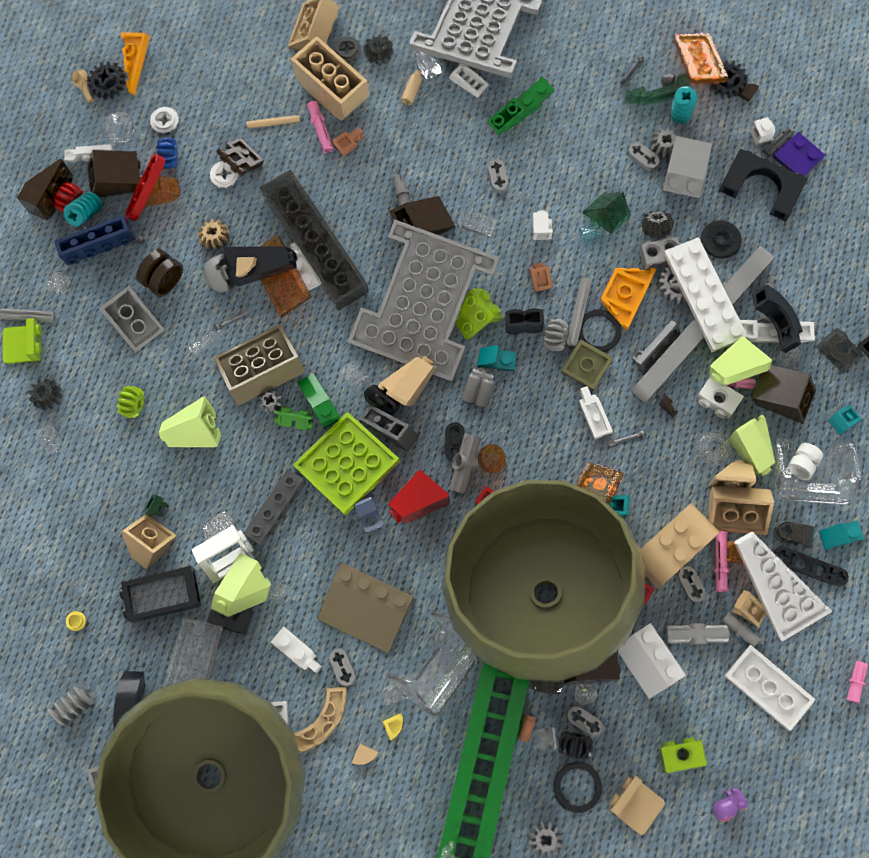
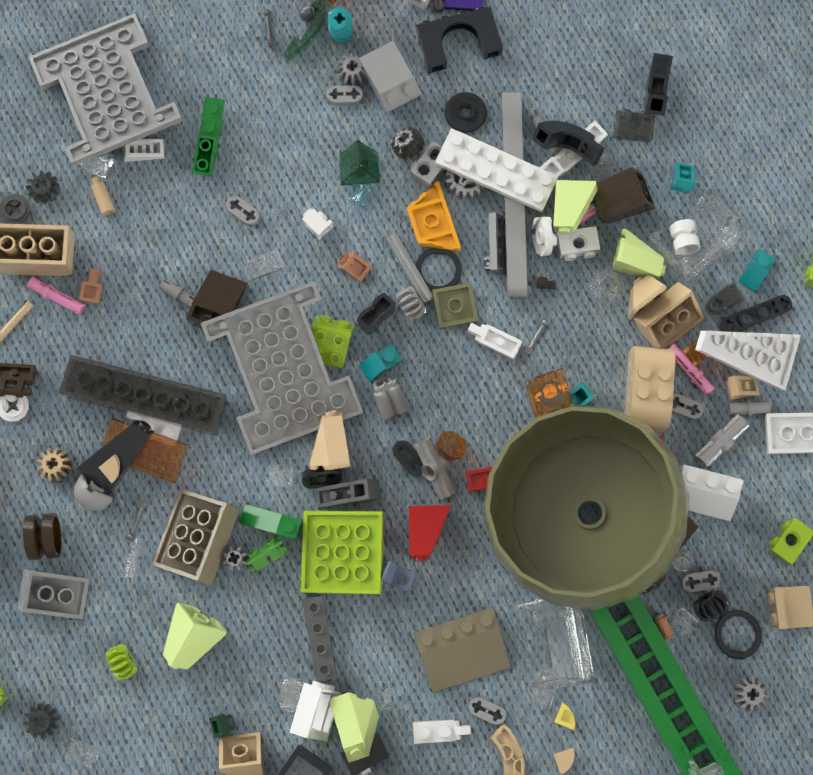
camera: 50 degrees left, 5 degrees up
none -> white plate [532,217,557,257]

